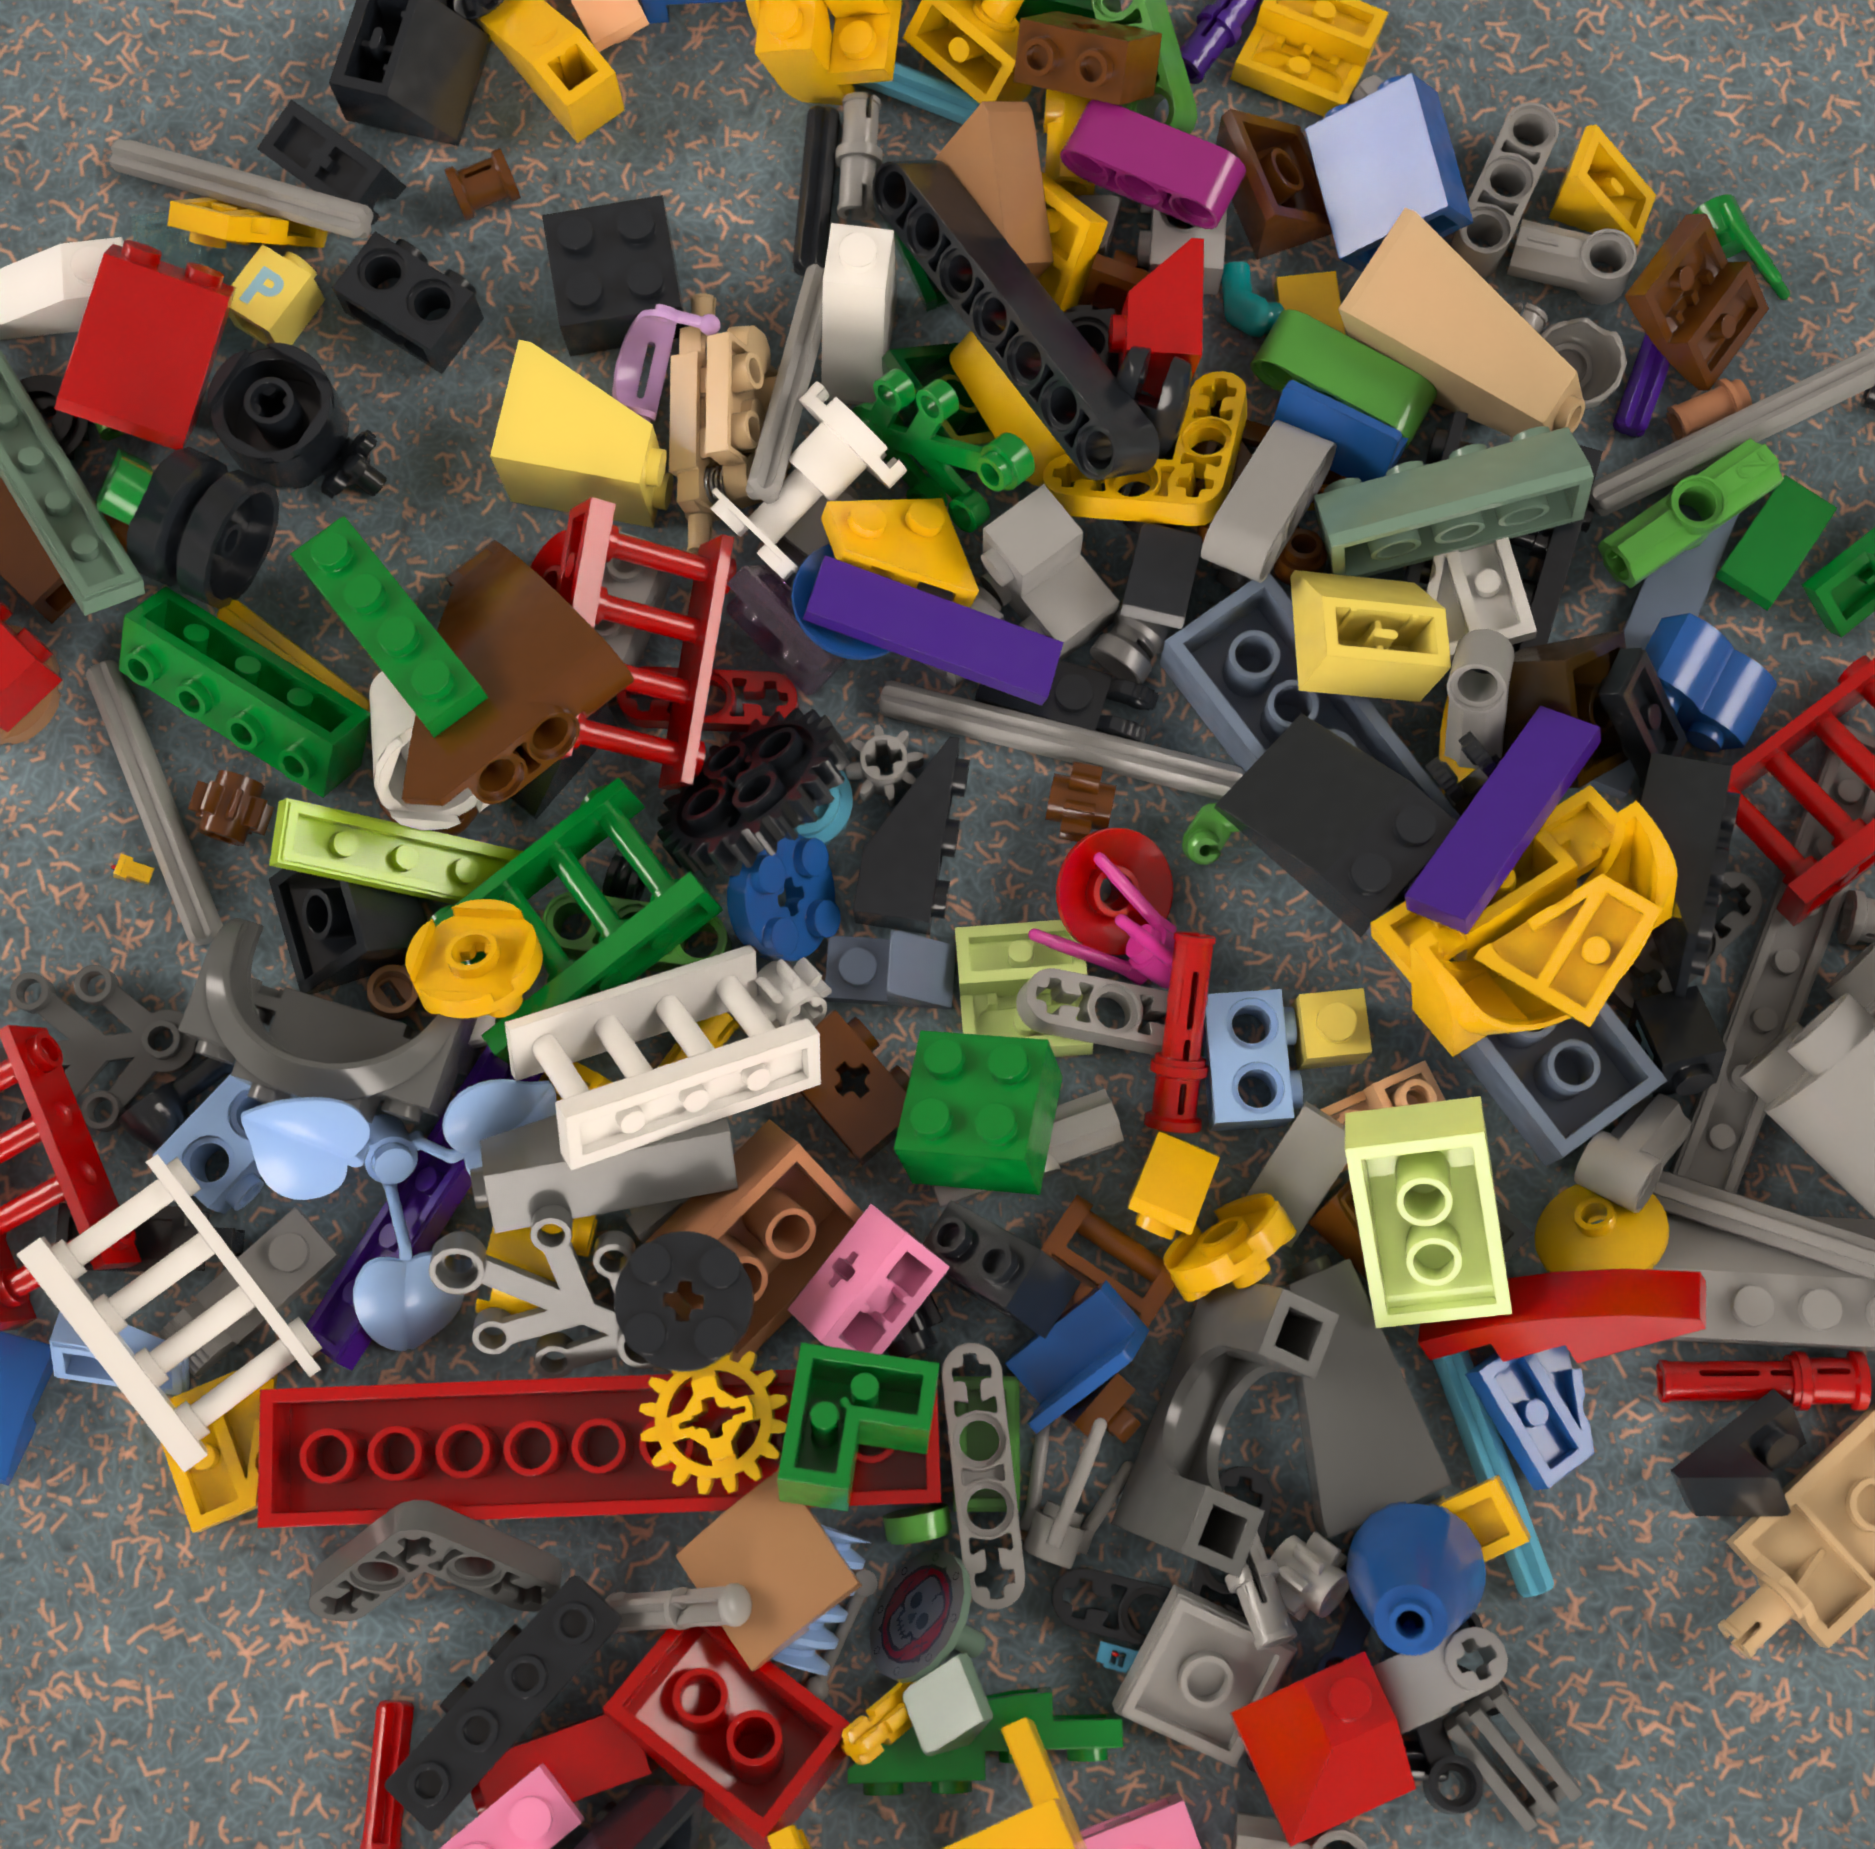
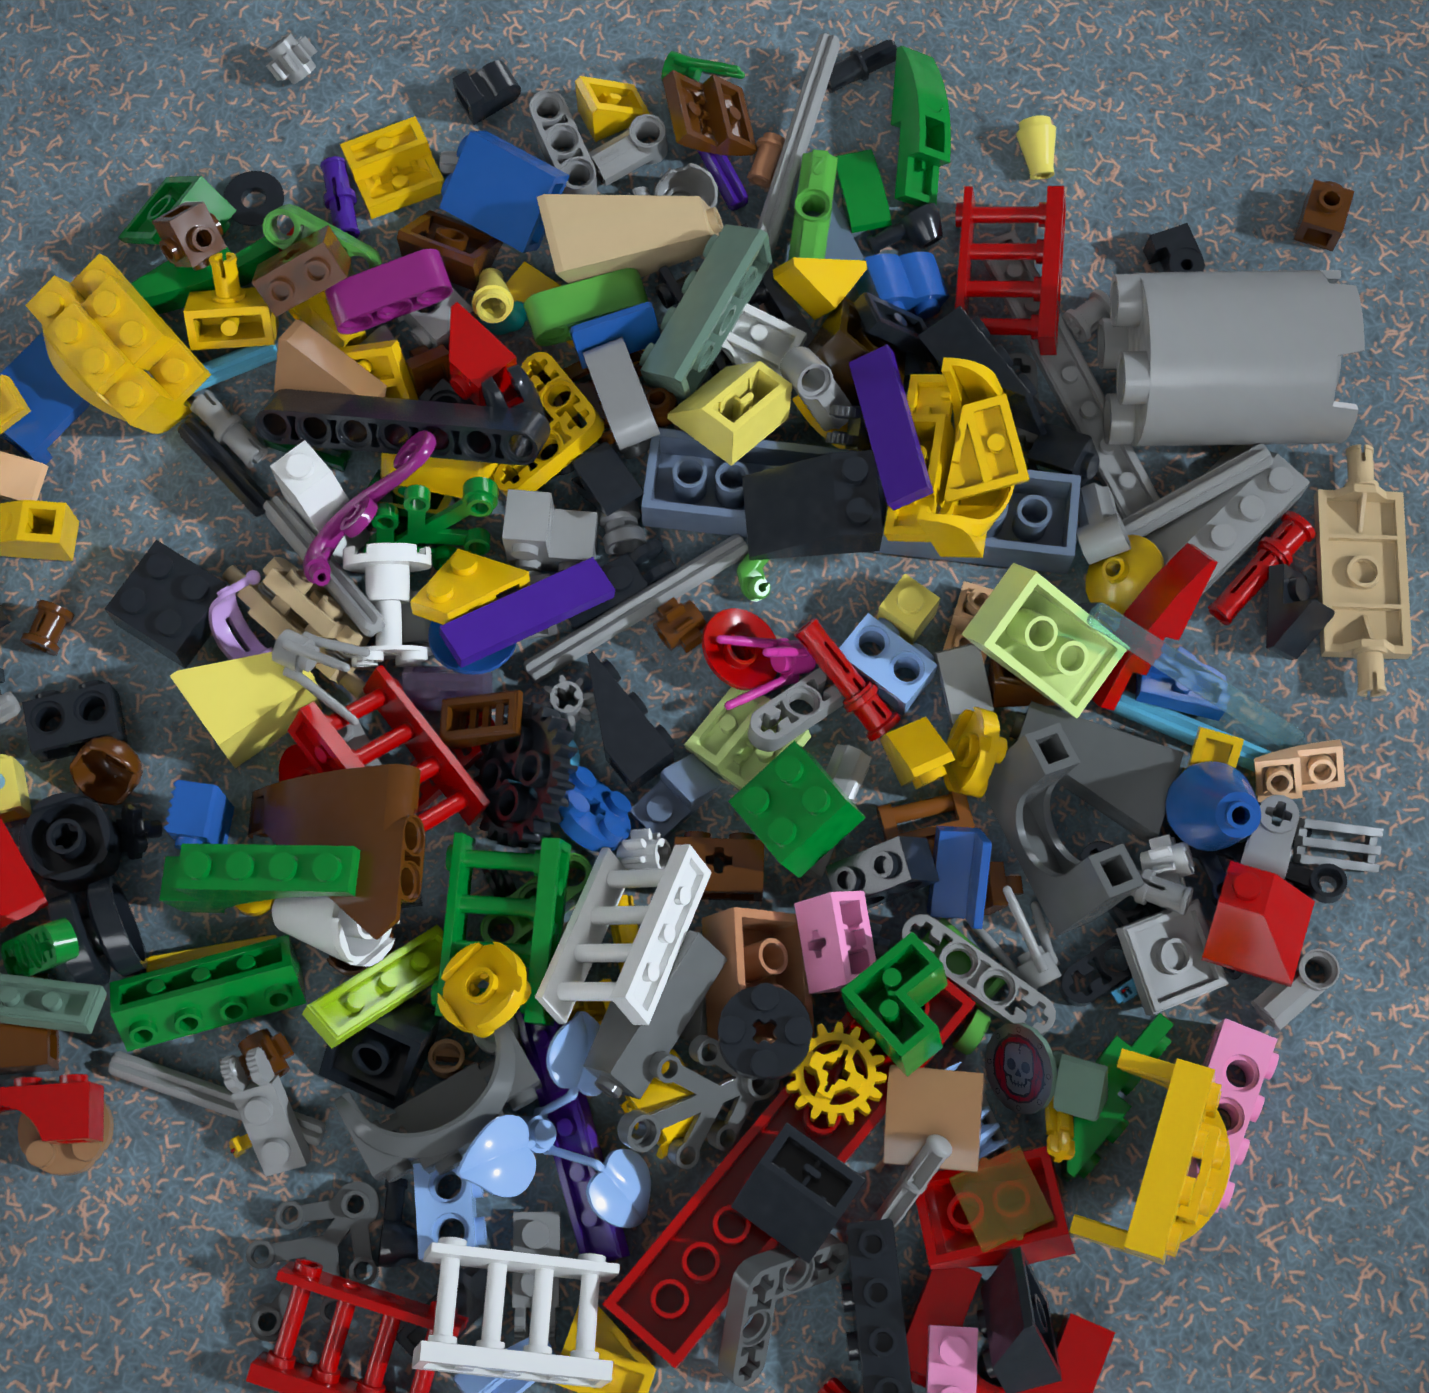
camera: 50 degrees left, 5 degrees down
none -> reddish brown hair [70,736,143,806]
none -> blue brick [164,780,235,850]
none -> light grey hinge [220,1047,312,1177]
none -> light grey plant [272,629,370,725]
none -> magenta plant [303,430,436,586]
none -> reddish brown slope [439,690,523,749]
none -> black leg [452,60,521,125]
none -> light yellow cone [472,268,514,323]
none -> black slope [731,1123,866,1264]
none -> yellow slope [773,257,867,320]
none -> black bar [865,203,943,255]
none -> clear yellow piece [949,1146,1054,1253]
none -> clear light blue axle [1087,602,1306,749]
none -> light nougat slope [1254,739,1345,802]

